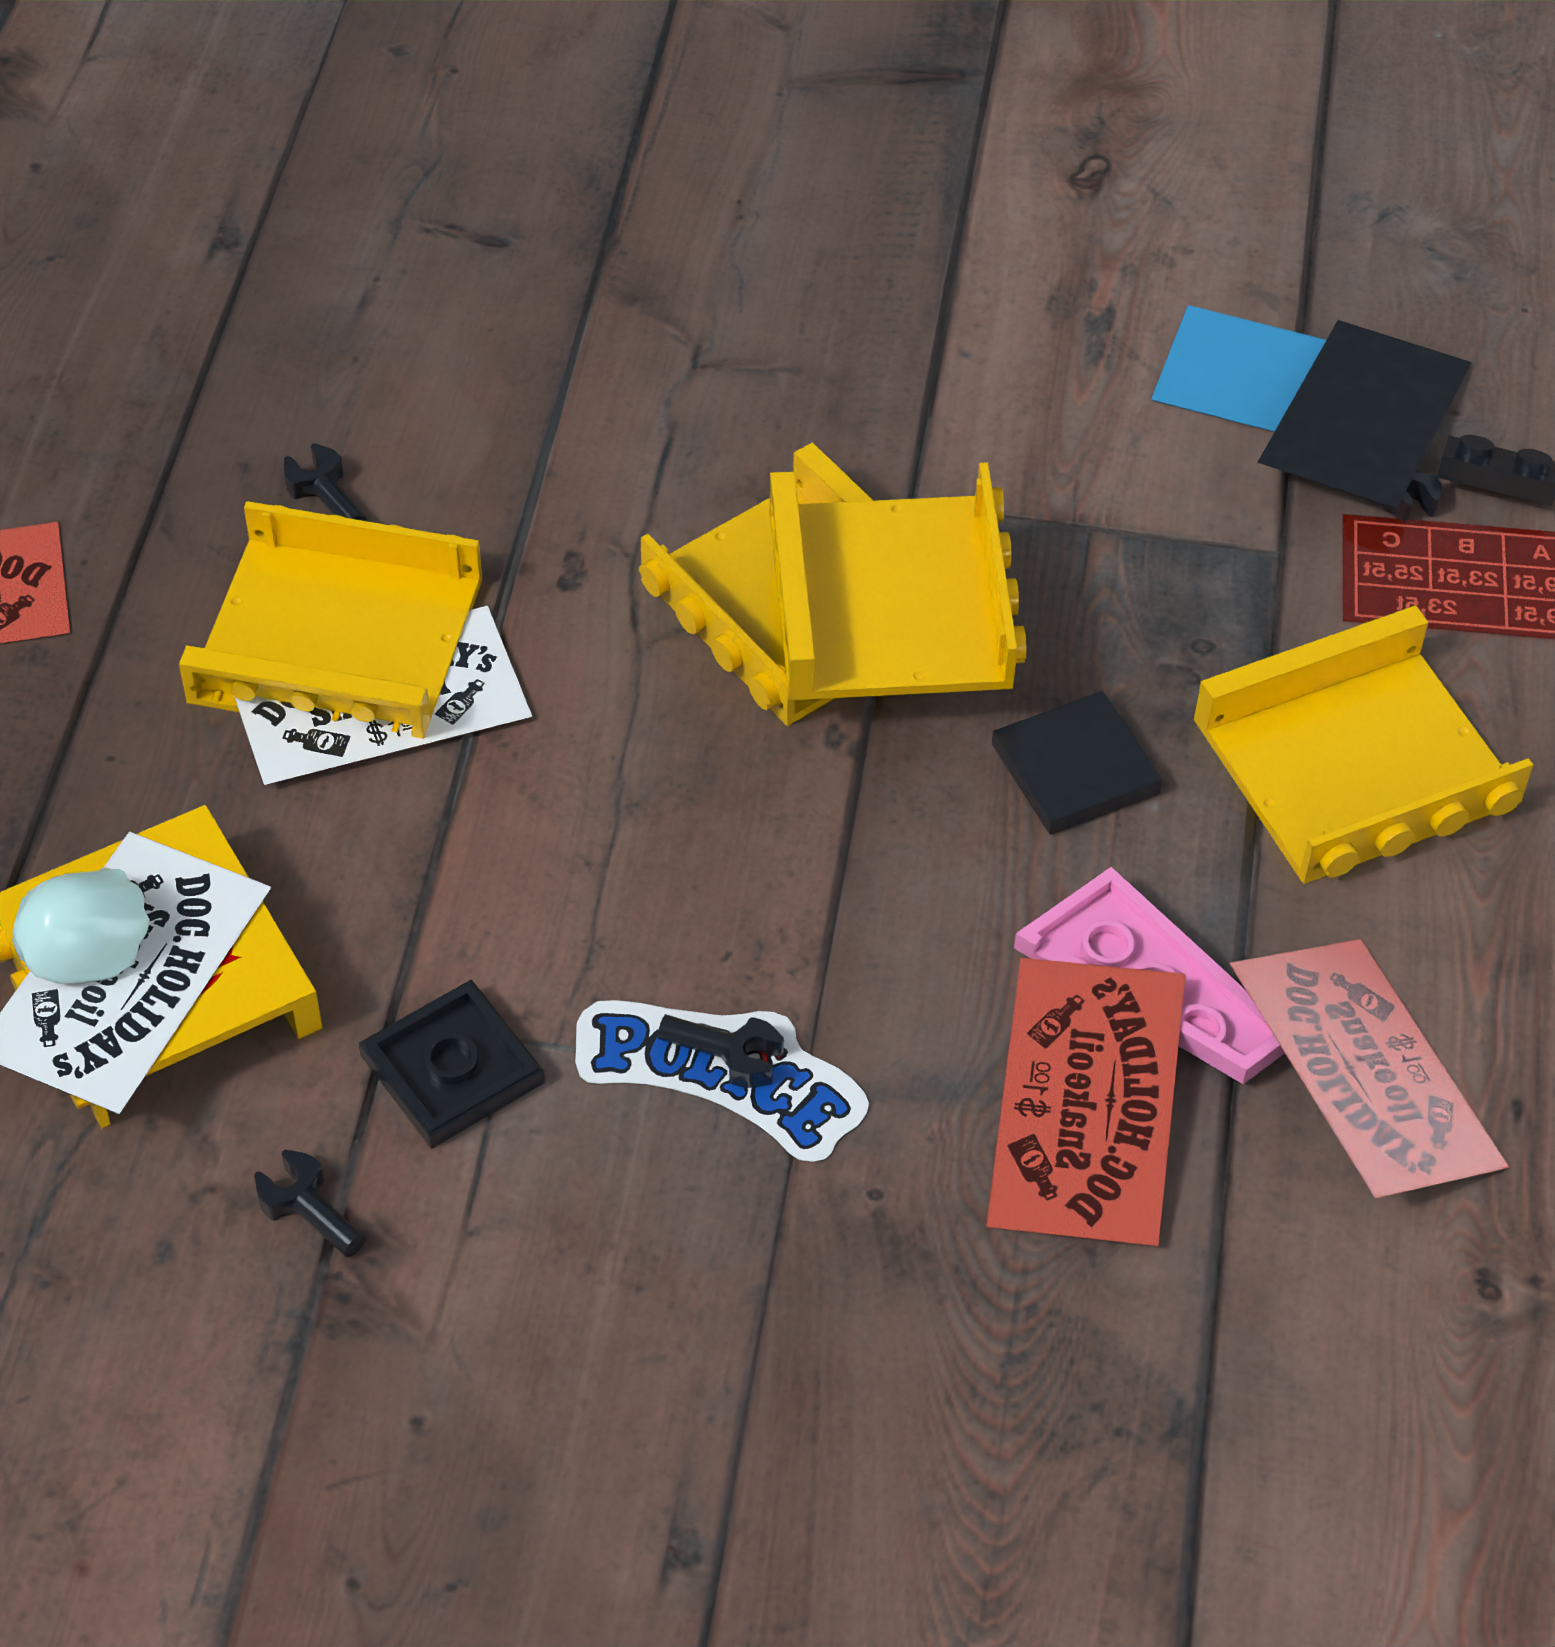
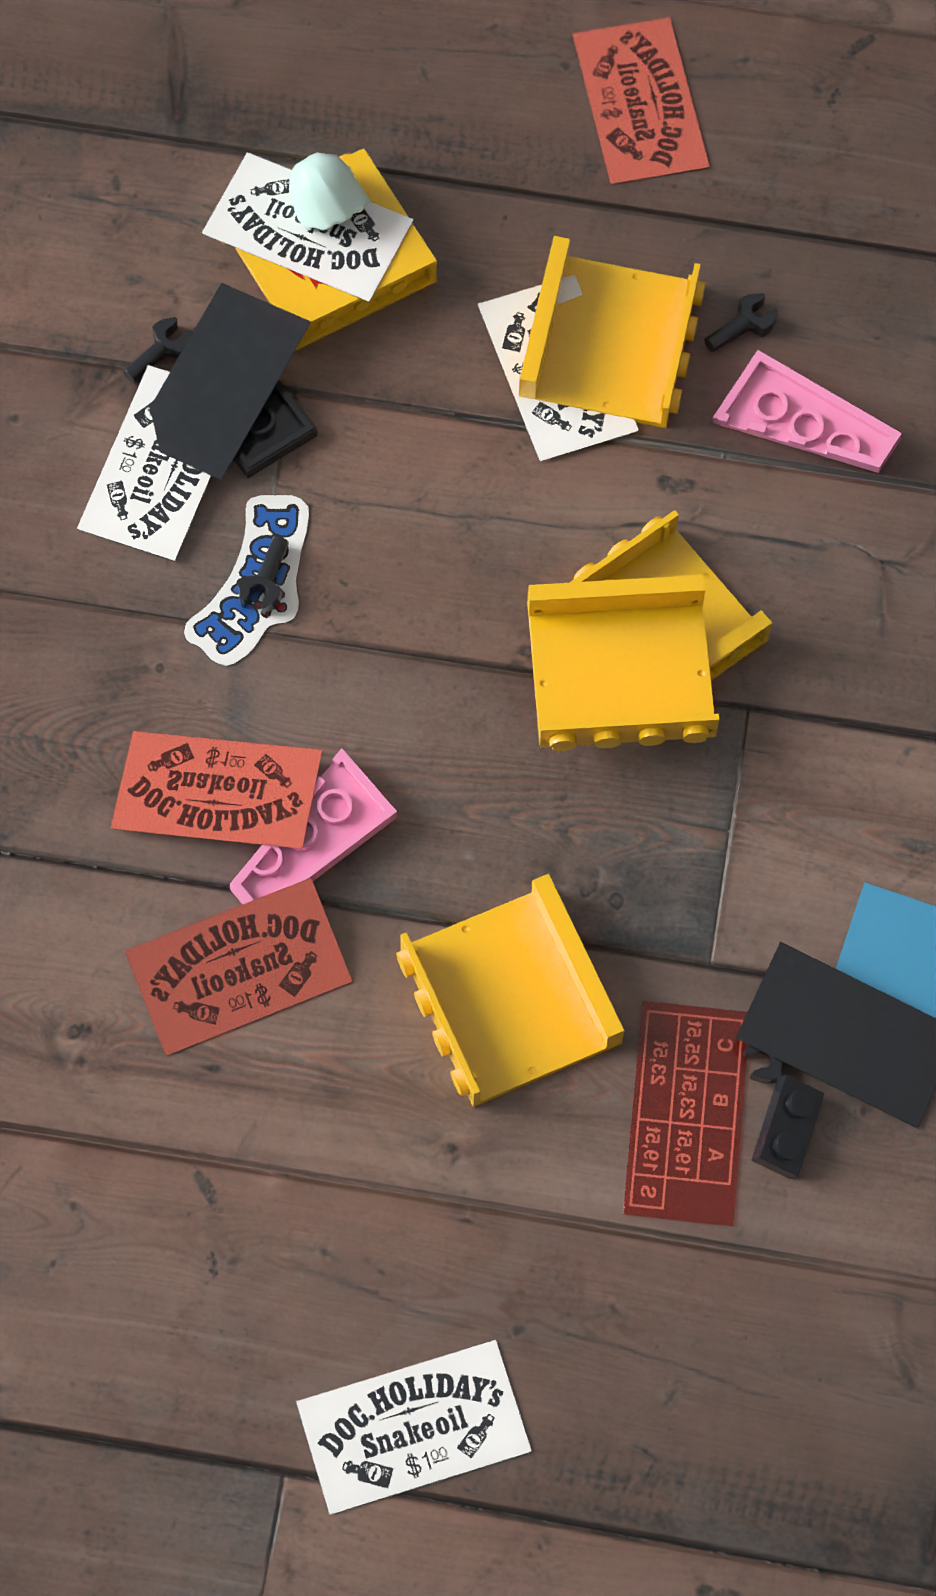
camera: 90 degrees right, 15 degrees up
black tile [992,691,1162,835] -> none
none -> white sticker [77,365,211,561]
none -> black sticker [150,283,311,480]
none -> bright pink wing [713,350,902,473]

